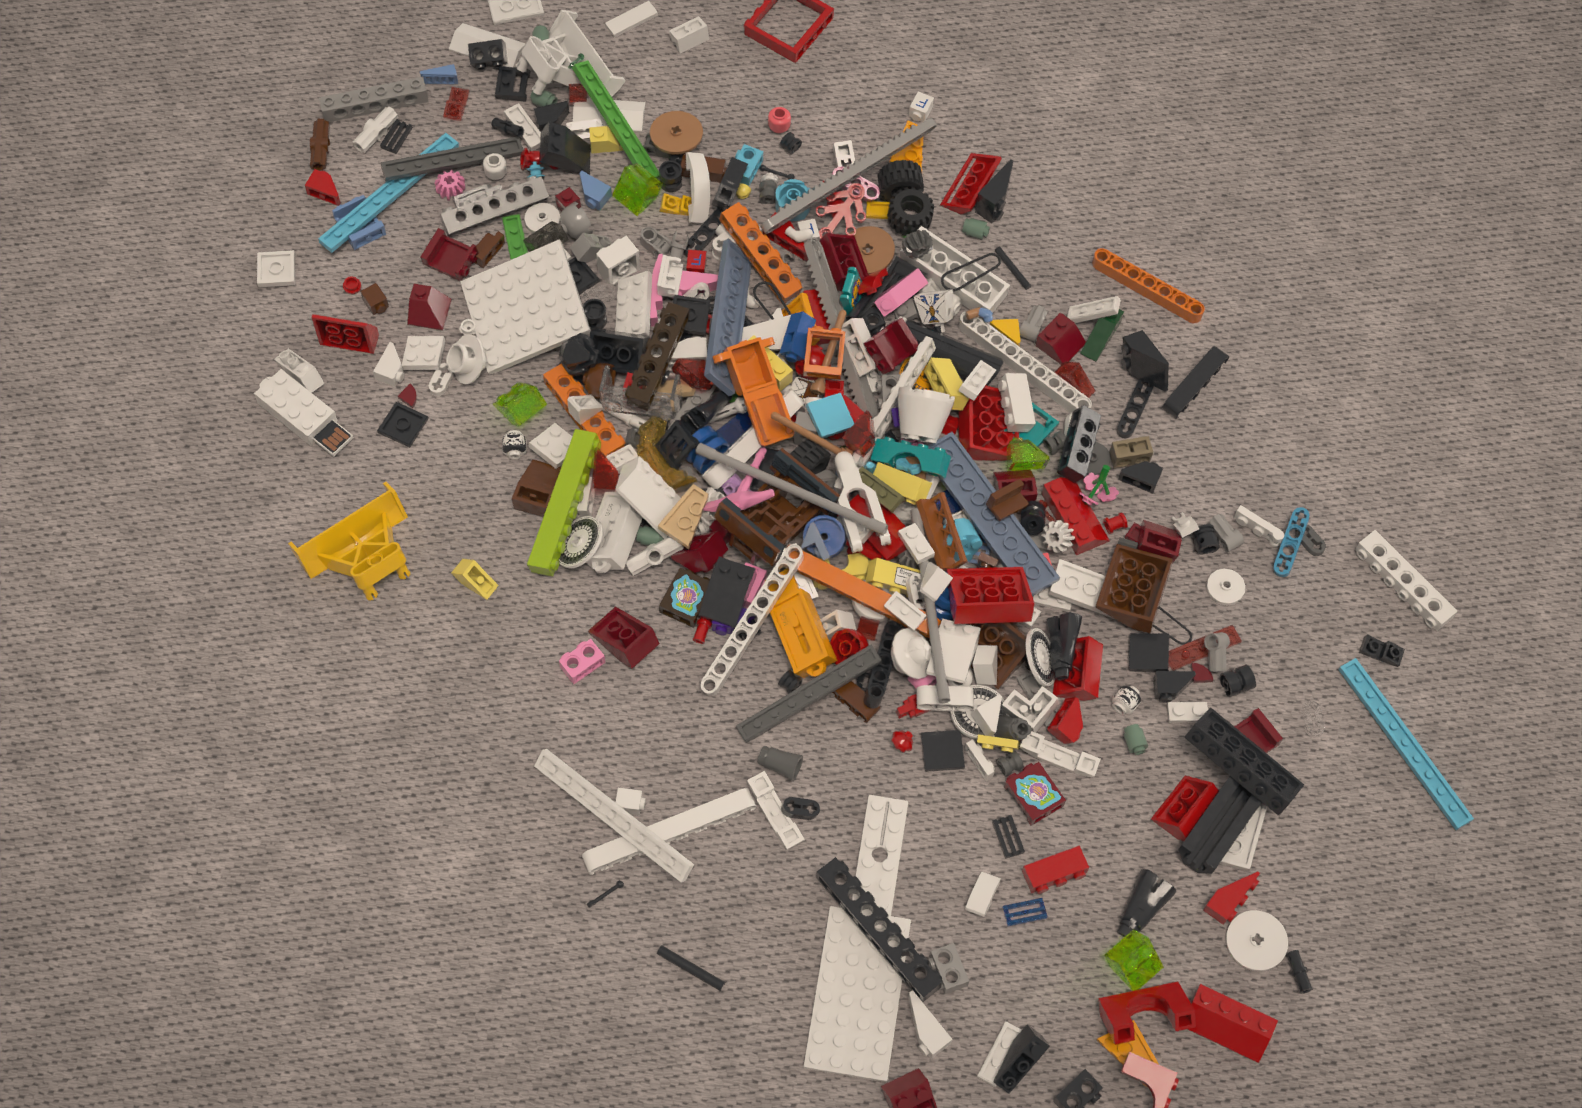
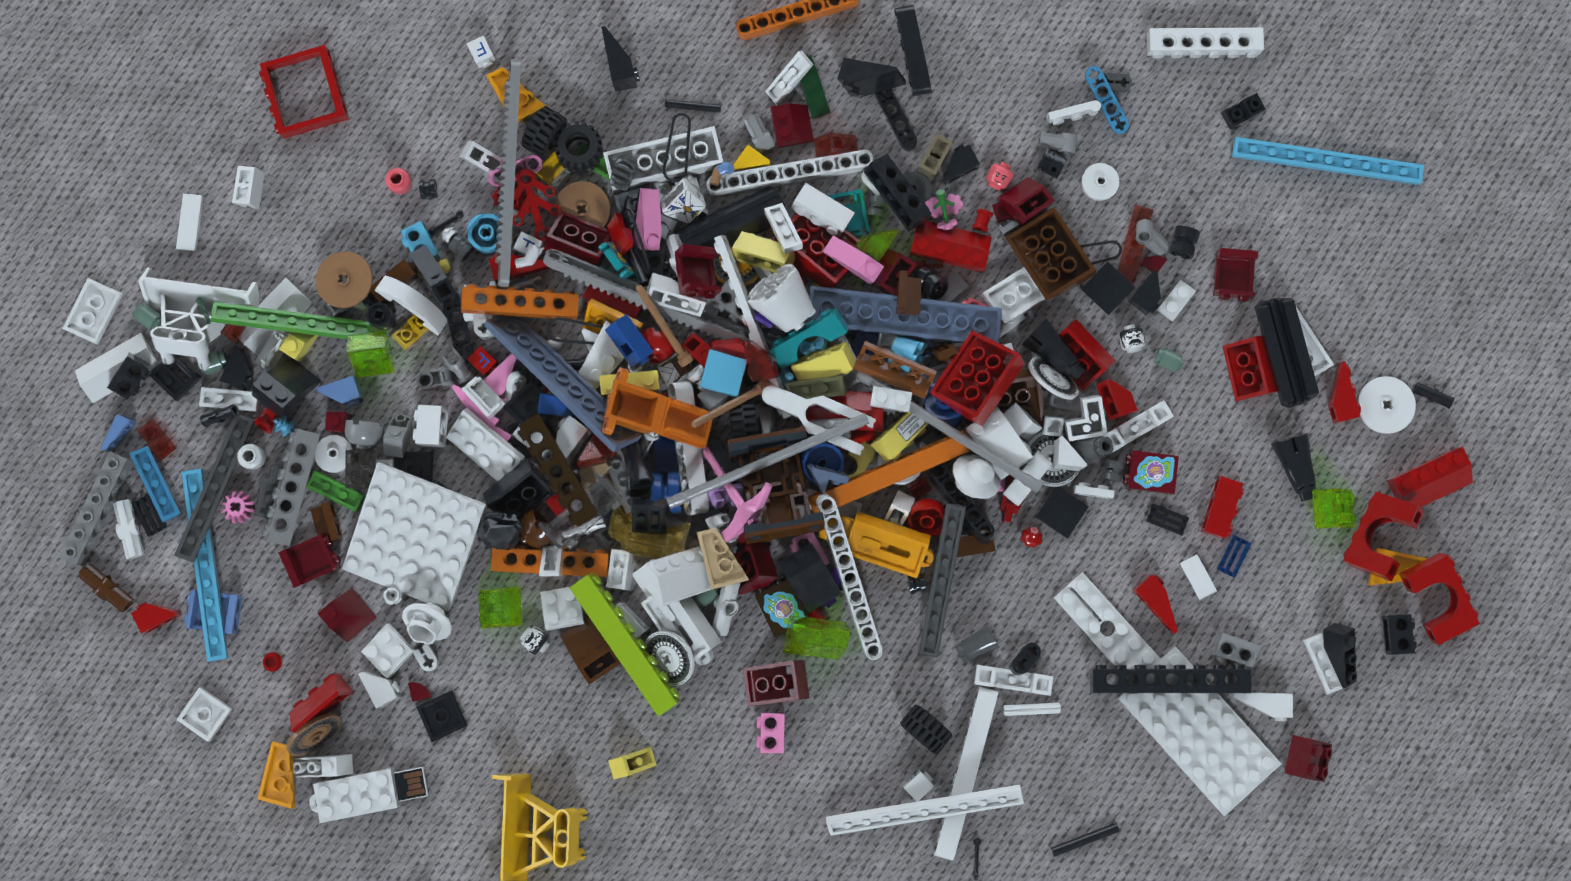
camera: 45 degrees left, 20 degrees up
reddish brown brick [360,283,389,315] -> none
black wheel [583,299,607,330] -> none
clear red slope [592,447,620,490] -> none
orange window [803,326,846,380] -> none
white plate [884,591,927,631] -> none
white beam [906,573,926,610] -> none
white slope [920,562,953,602] -> none
red slope [940,153,1002,215] -> none
sand green brick [962,218,990,240] -> none
light yellow plate [977,734,1019,753] -> none
white gear [1041,520,1075,553] -> none
white plate [1172,512,1199,538] -> none
black bracket [1185,707,1304,815] -> none
none -> dark azure plate [129,446,181,523]
none -> light orange wing [257,741,295,809]
none -> piece [286,713,341,756]
none -> blue slope [538,393,577,417]
none -> clear neon green slope [783,615,851,660]
none -> bright pink slope [822,235,884,284]
none -> black tyre [900,704,953,755]
none -> coral head [986,162,1014,192]
none -> white axle [1003,703,1061,716]
none -> white tile [1042,415,1065,437]
none -> red slope [1132,575,1178,634]

